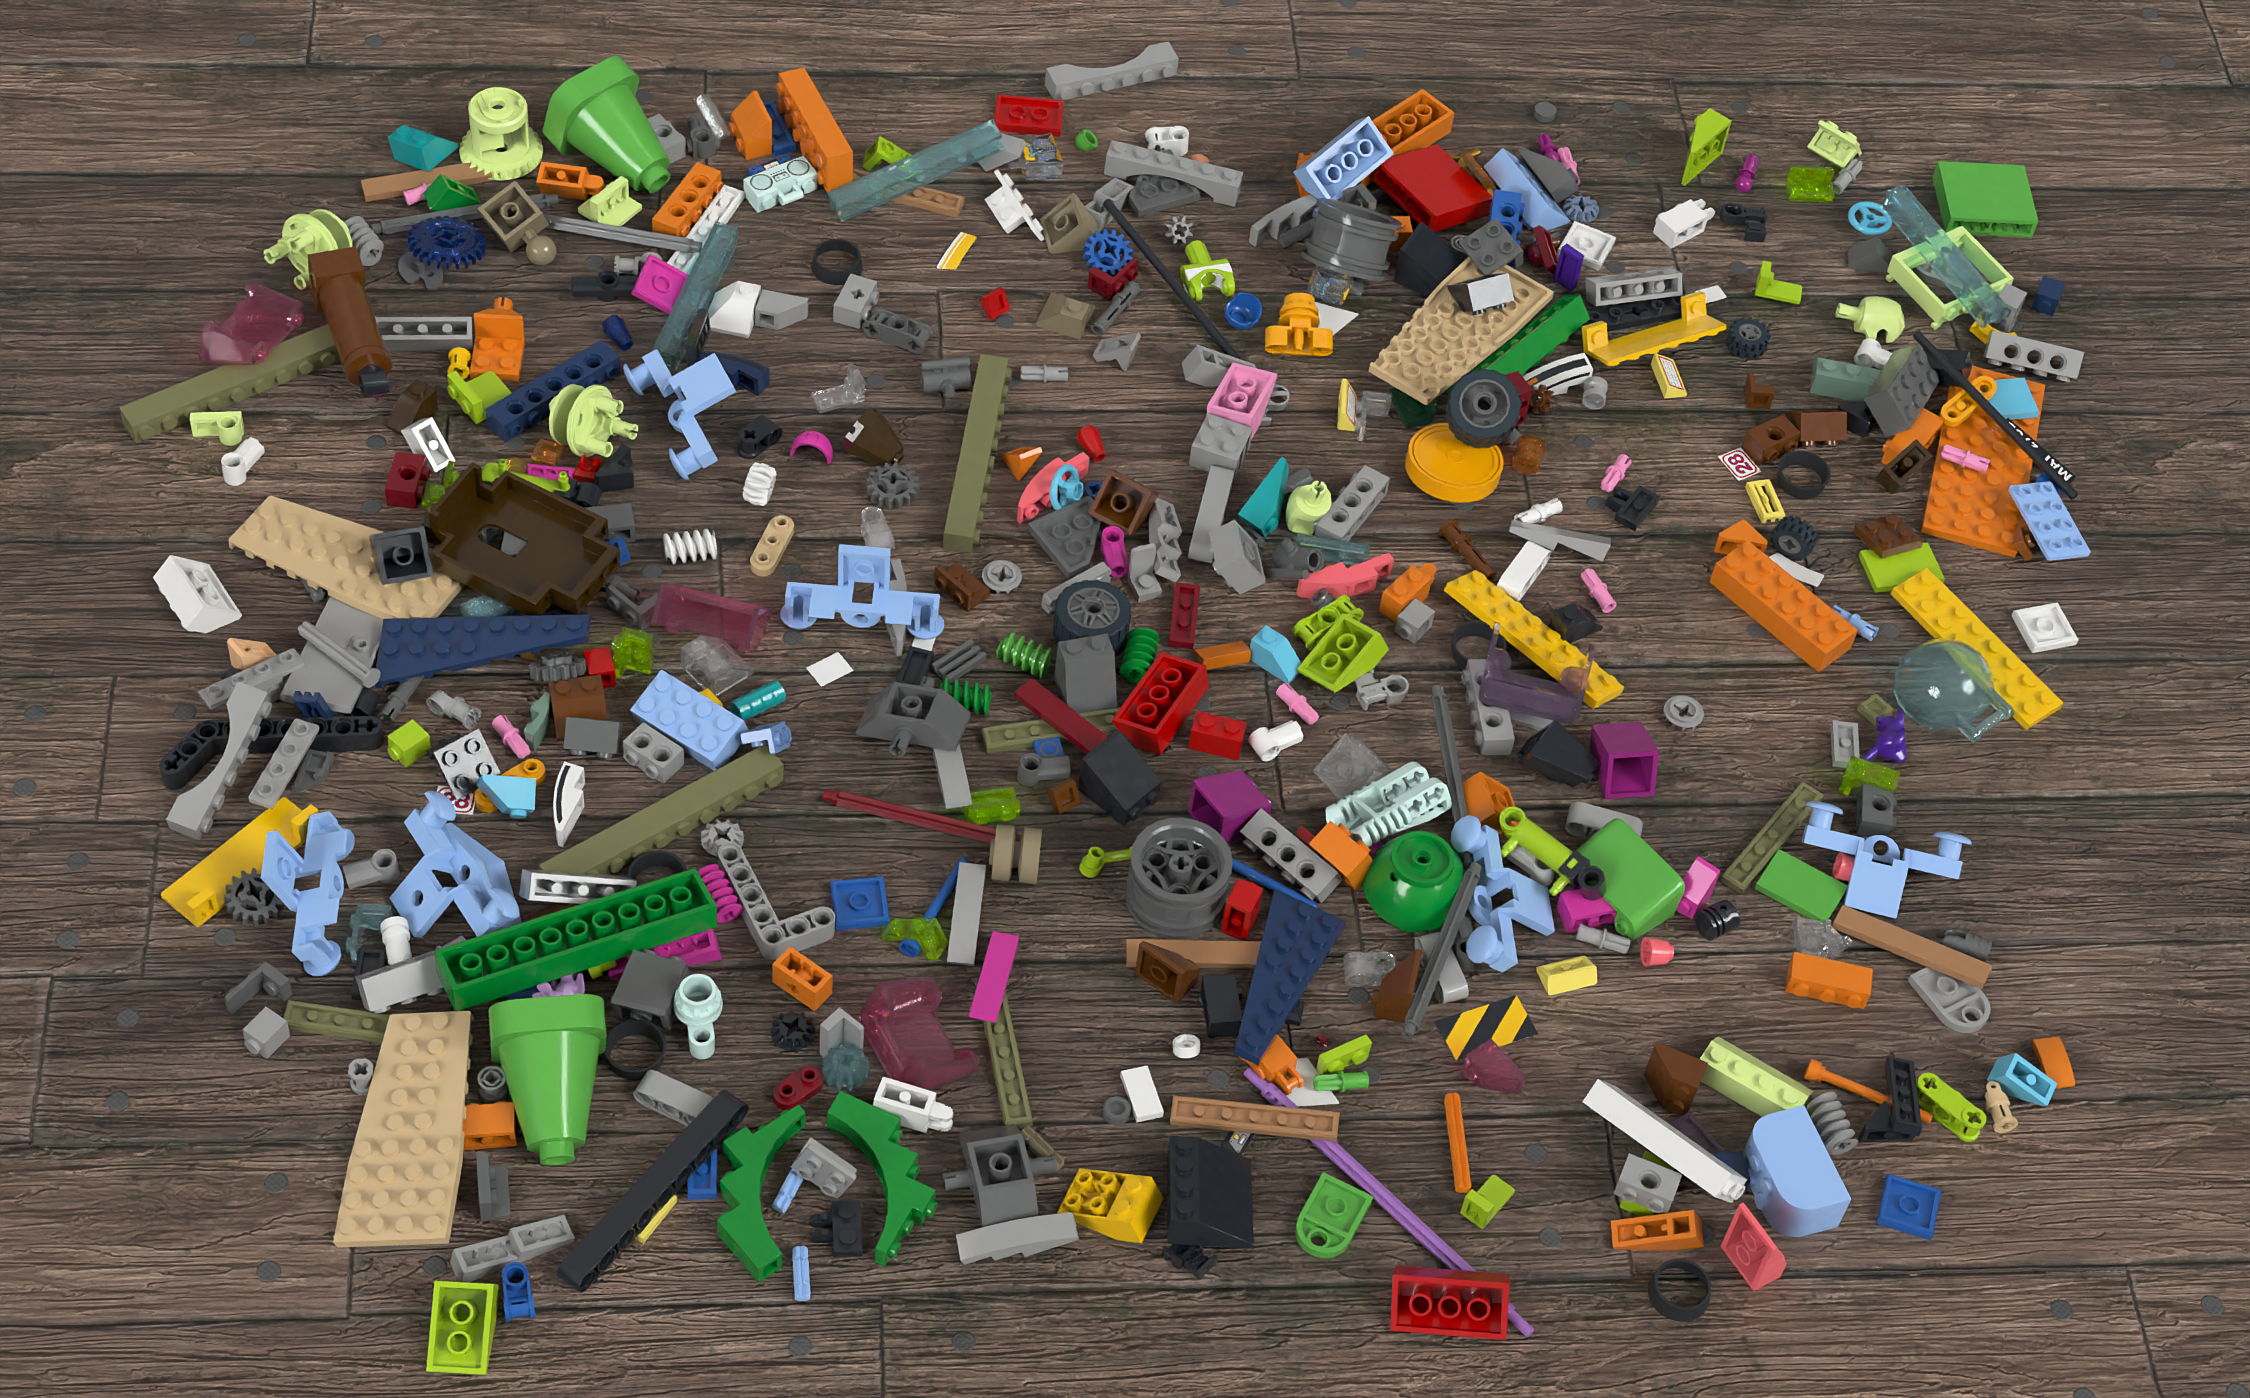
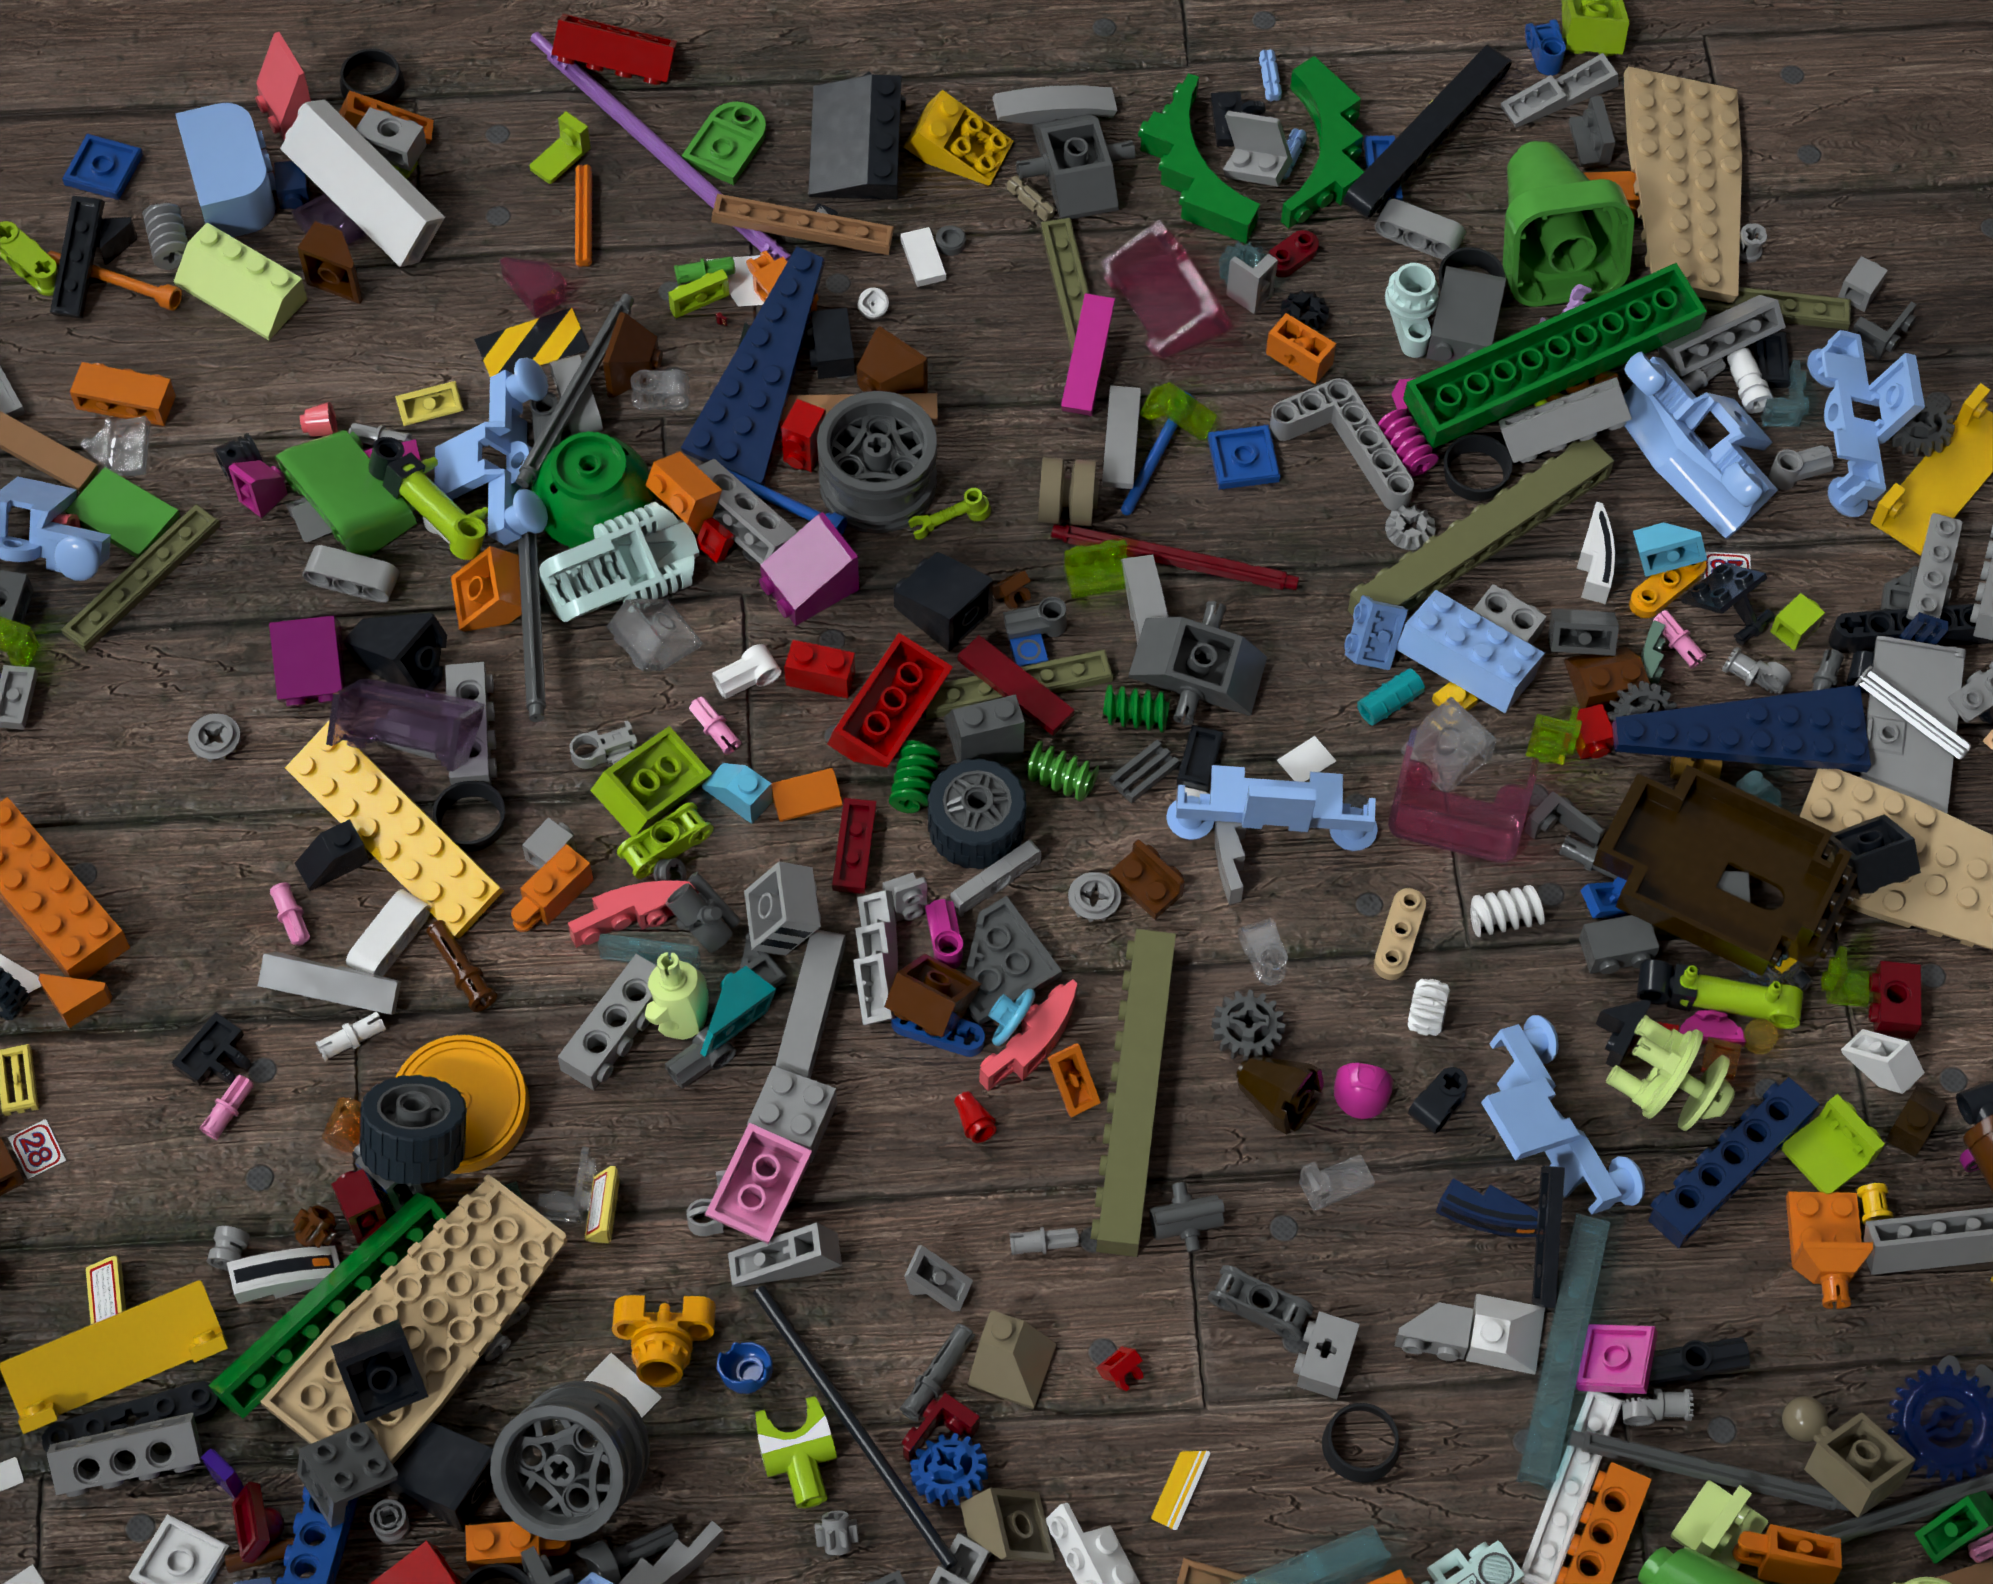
camera: 175 degrees left, 10 degrees up
clear blue cone [602,315,634,351] -> none
white hinge [873,1077,953,1133] -> none

